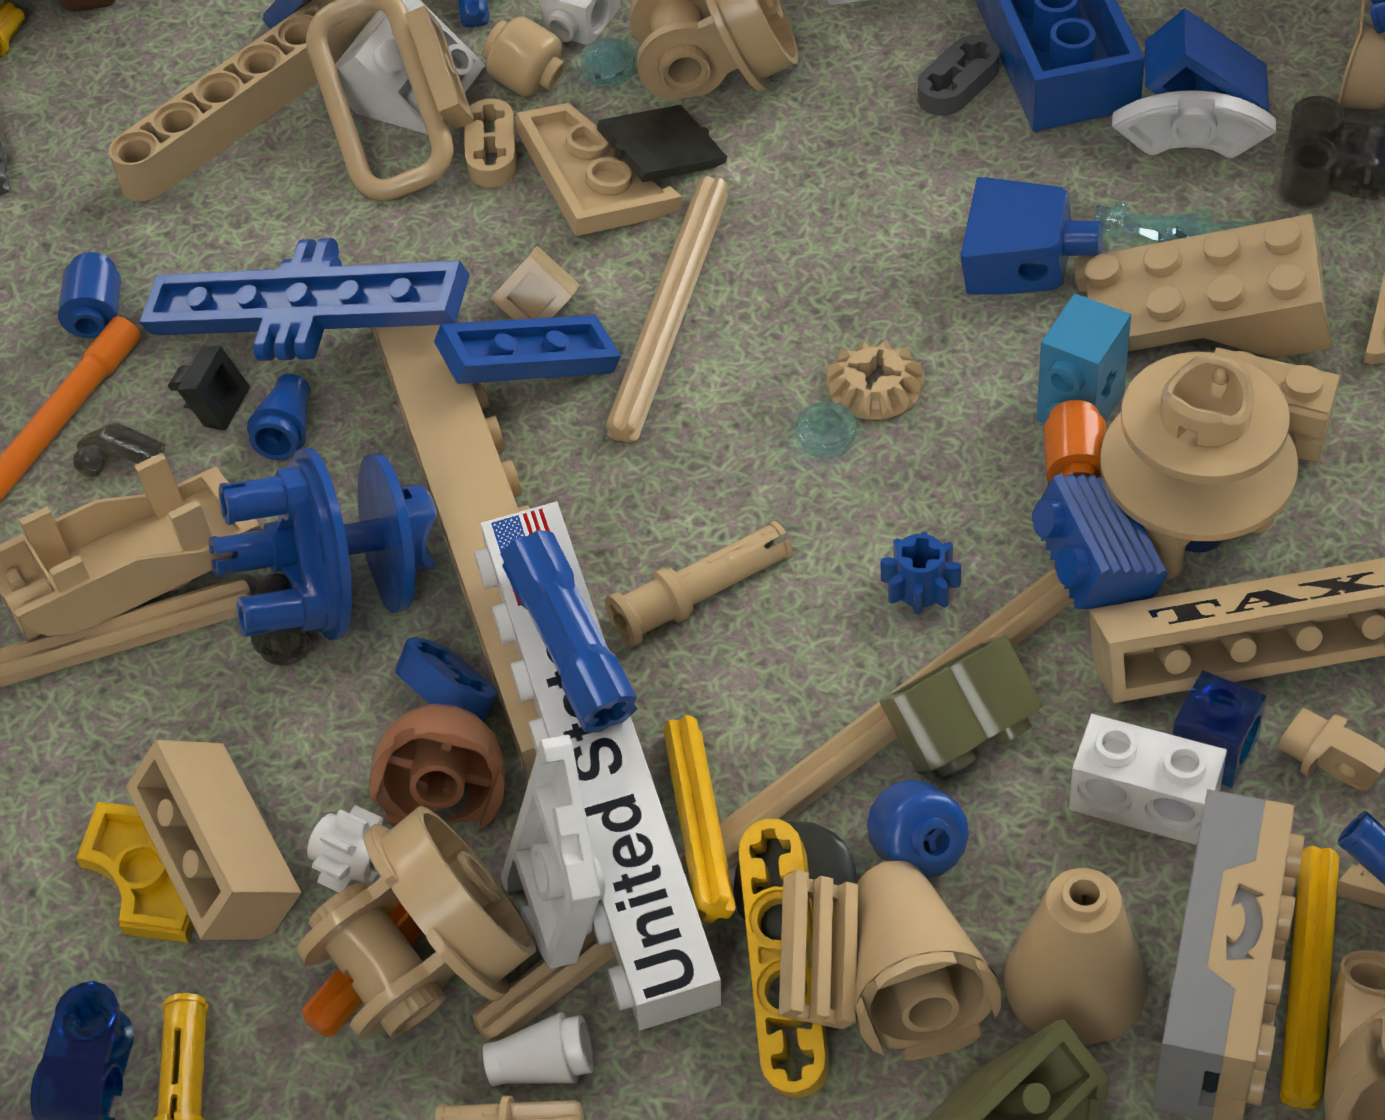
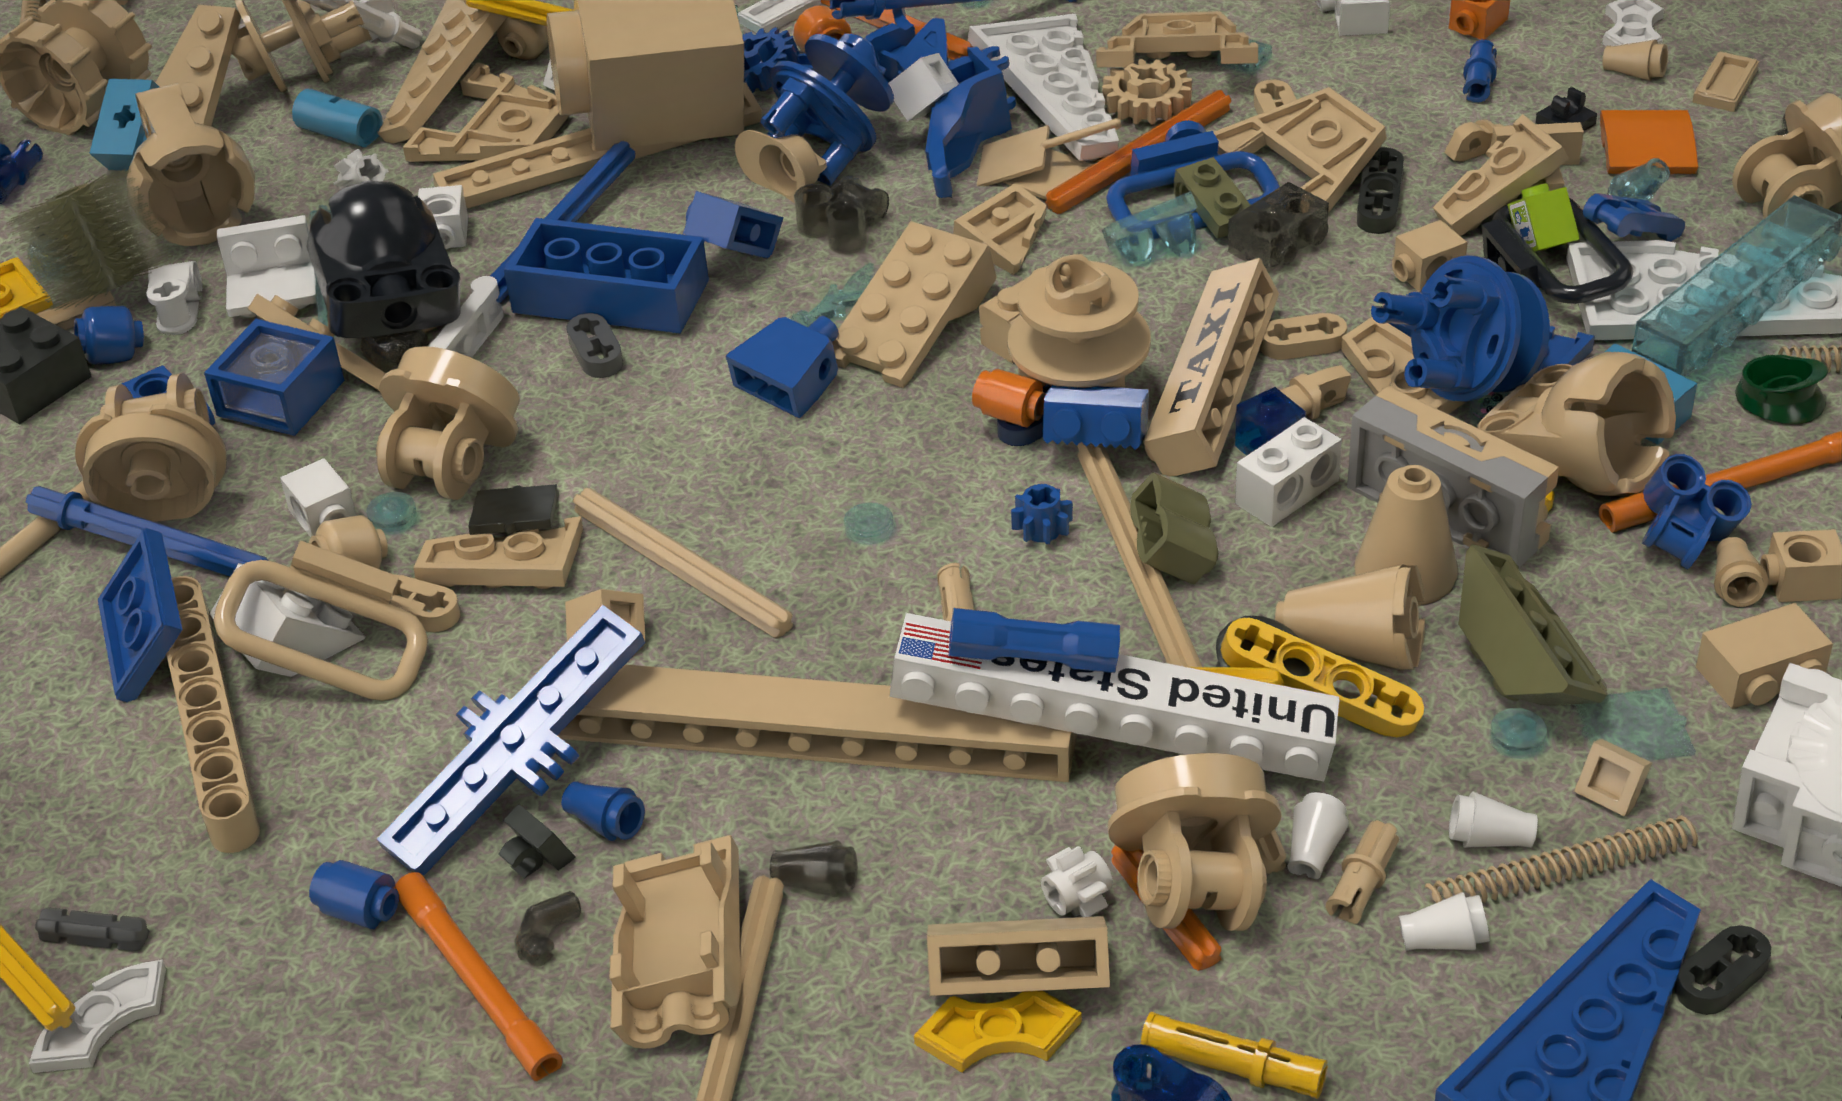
camera: 65 degrees left, 10 degrees down
blue piece [208,448,437,640] -> none
nougat cylinder [369,704,506,830] -> none
blue beam [395,637,498,723] -> none
blue plate [434,315,621,384] -> none
white wing [501,735,605,969] -> none
tan tile [779,870,858,1030] -> none
tan gear [827,339,923,420] -> none
blue head [867,779,969,879] -> none
dark azure brick [1036,293,1131,424] -> none
white tile [1112,90,1276,158] -> none

